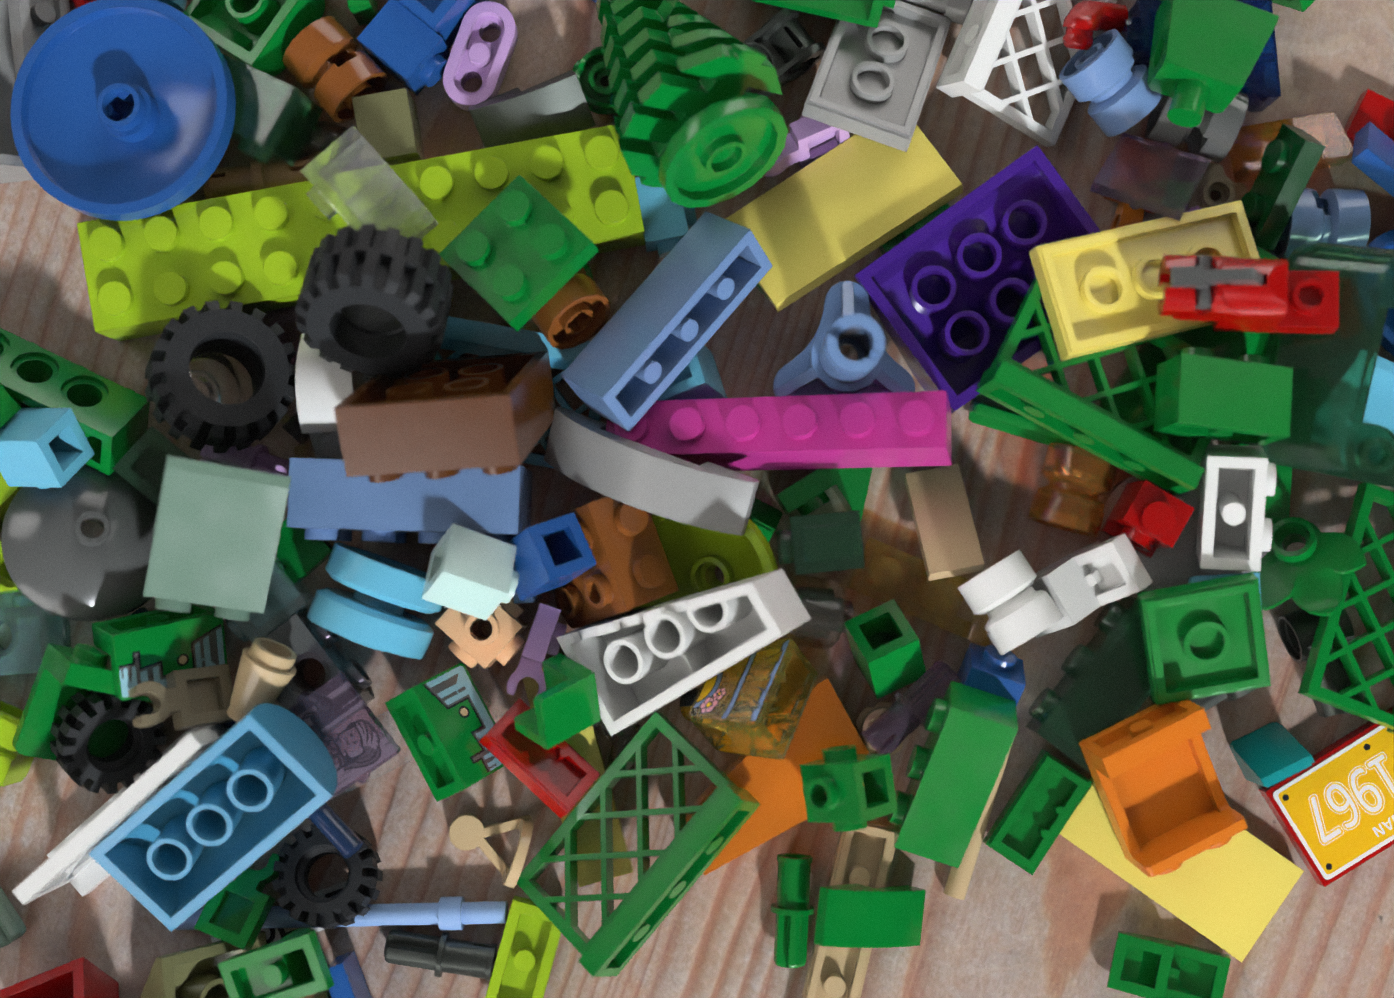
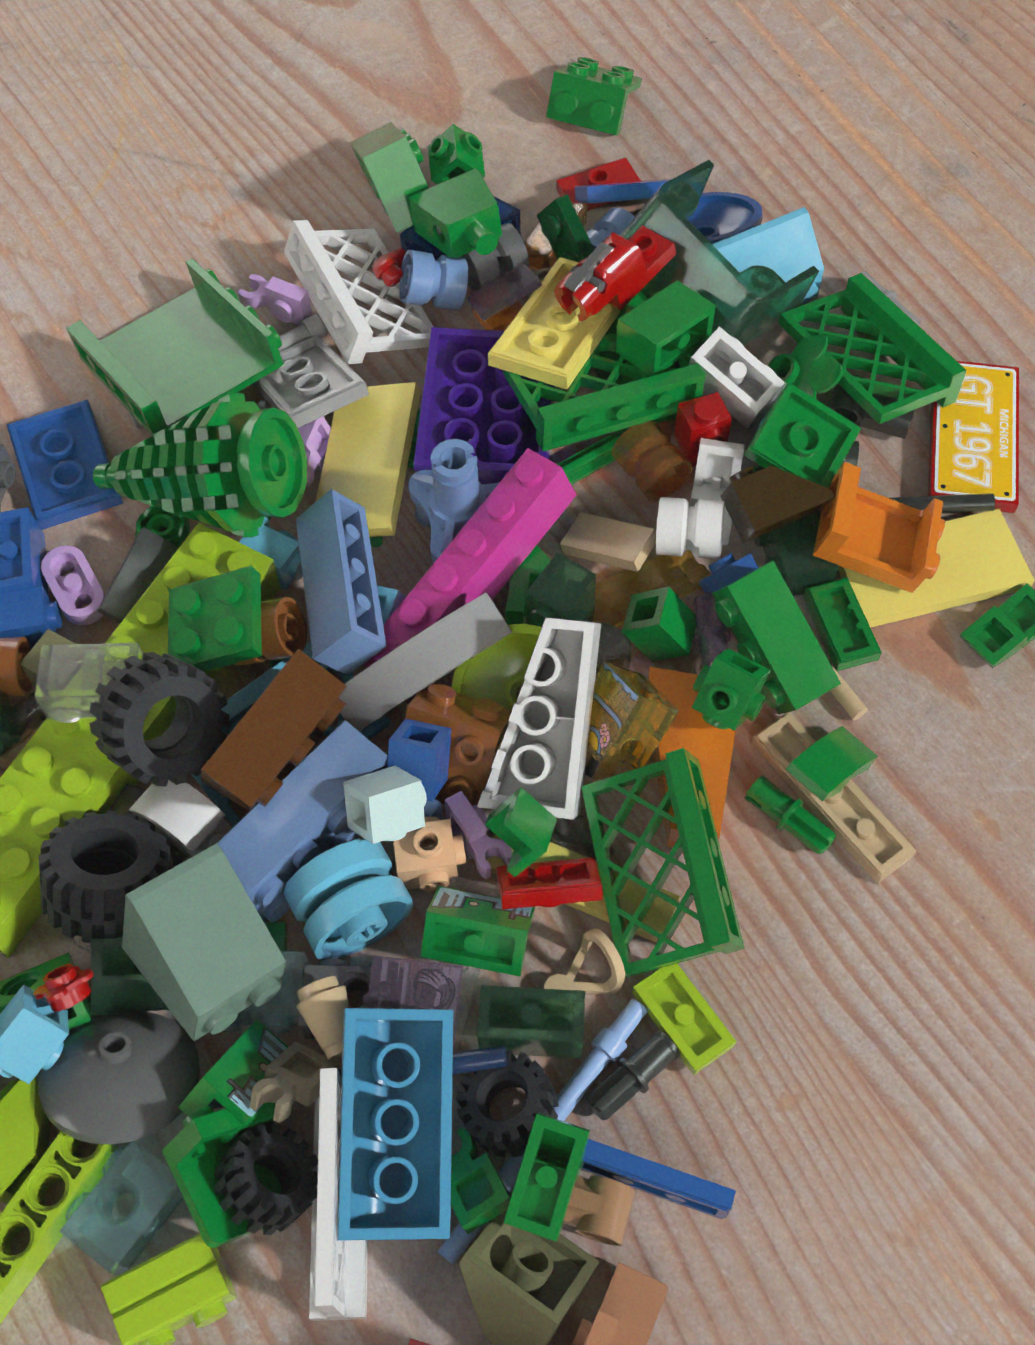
camera: 55 degrees left, 25 degrees down
teal slope [1230,722,1315,788] -> none
none -> red plate [33,964,94,1012]
none -> clear green brick [477,985,585,1059]
none -> dark brown slope [720,466,835,544]
none -> pearl dark grey bar [889,493,995,513]

